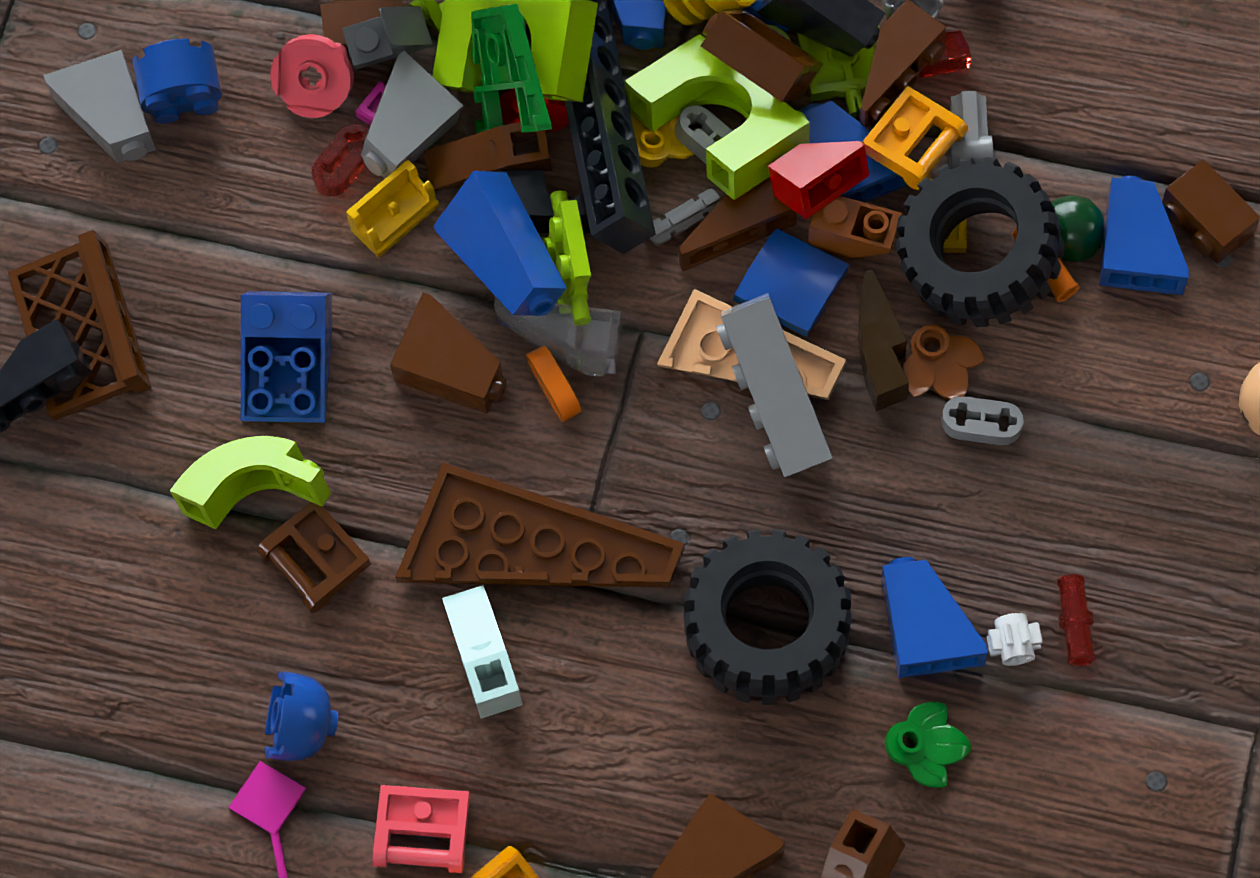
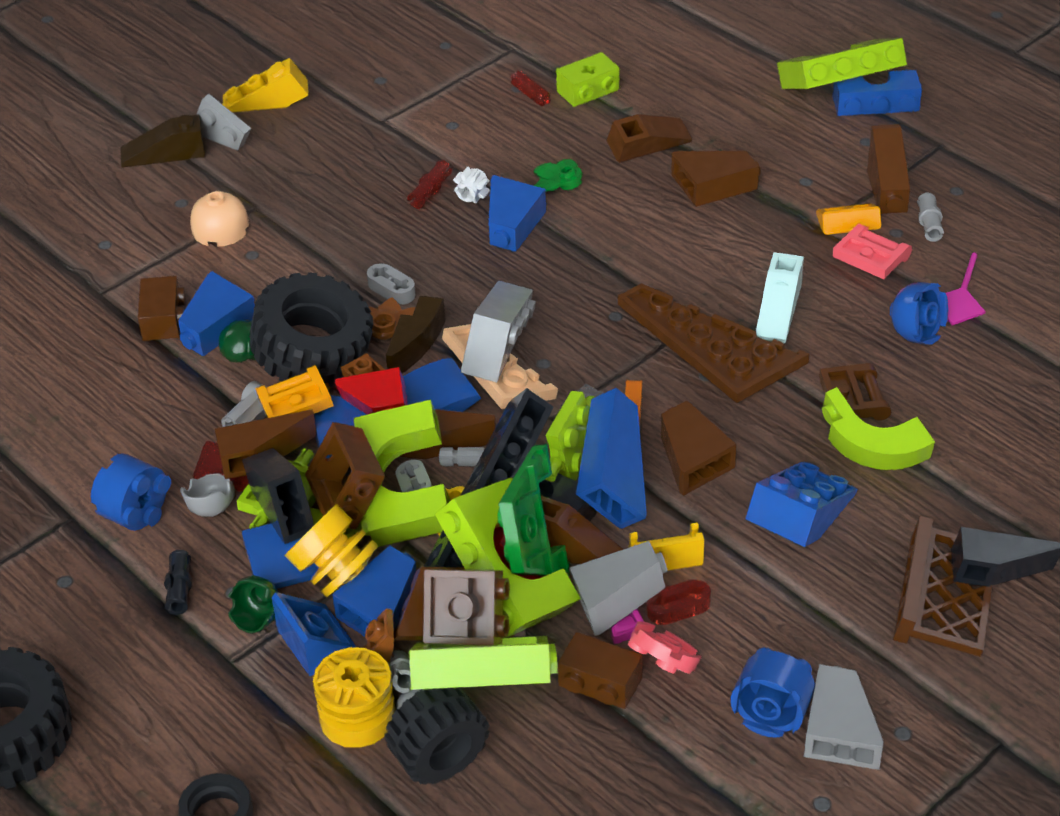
camera: 150 degrees left, 25 degrees down
dark grey slope [342,6,433,70] -> none
black tyre [683,529,852,705] -> none

